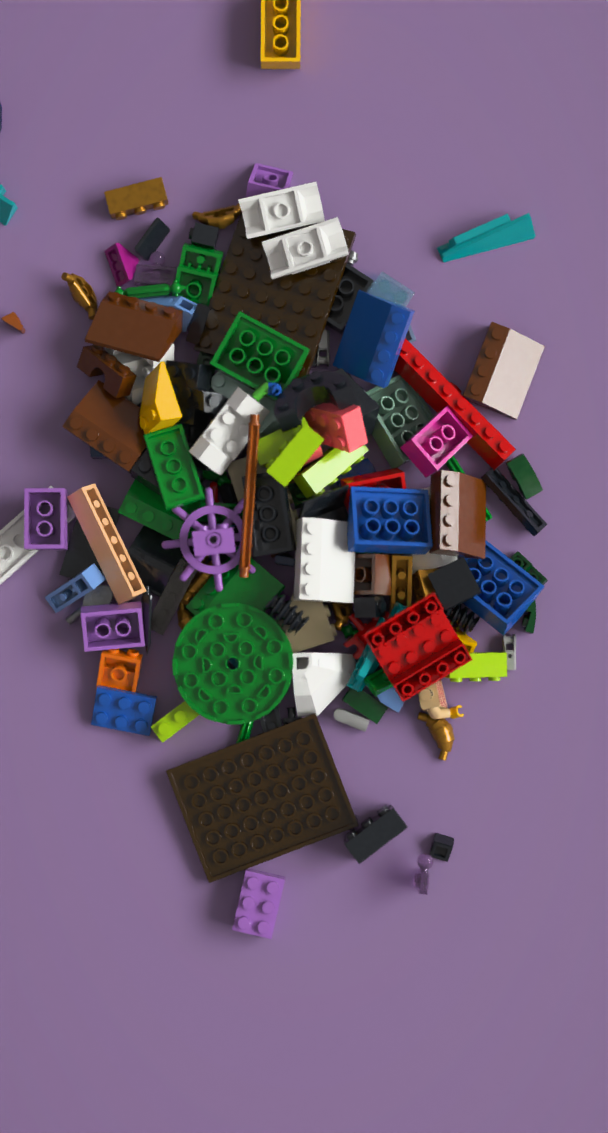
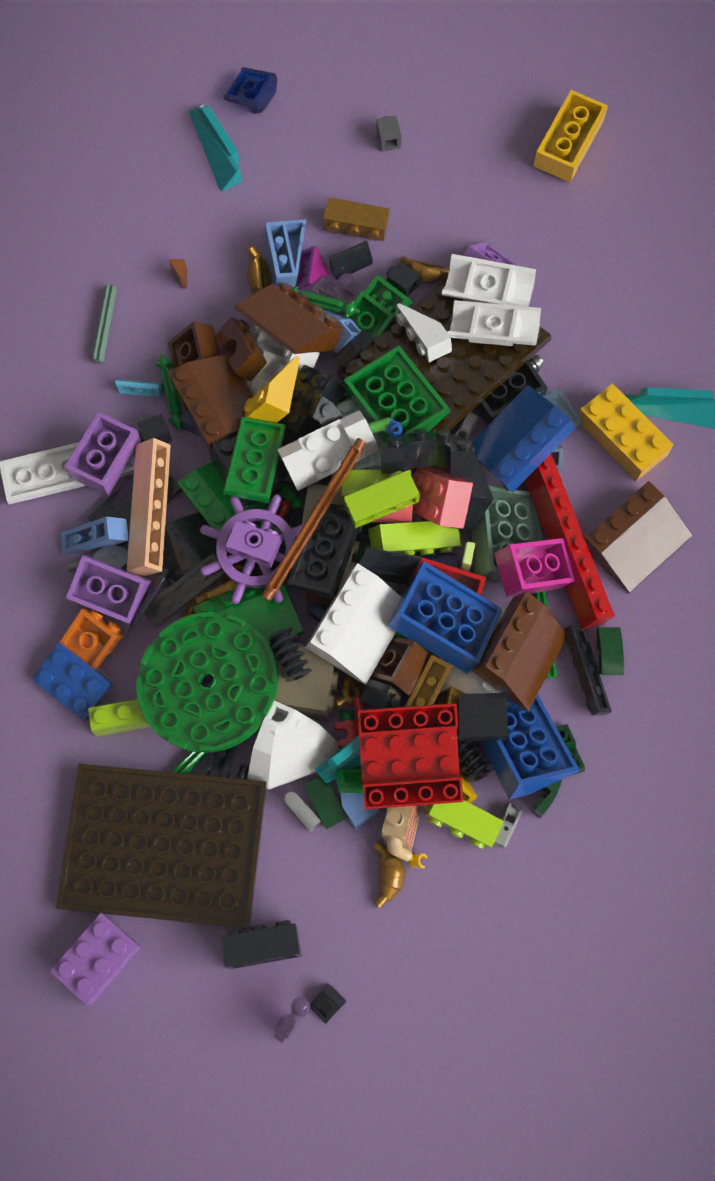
camera: 25 degrees right, 15 degrees down
none -> medium azure slope [115,379,163,398]
none -> black brick [137,413,172,443]
none -> green wheel [155,354,183,431]
none -> reddish brown slope [168,321,220,369]
none -> medium blue wedge [263,219,306,288]
none -> dark grey brick [376,115,401,152]
none -> white slope [396,303,452,362]
none -> yellowish green tile [461,542,475,572]
none -> yellow brick [577,383,674,481]

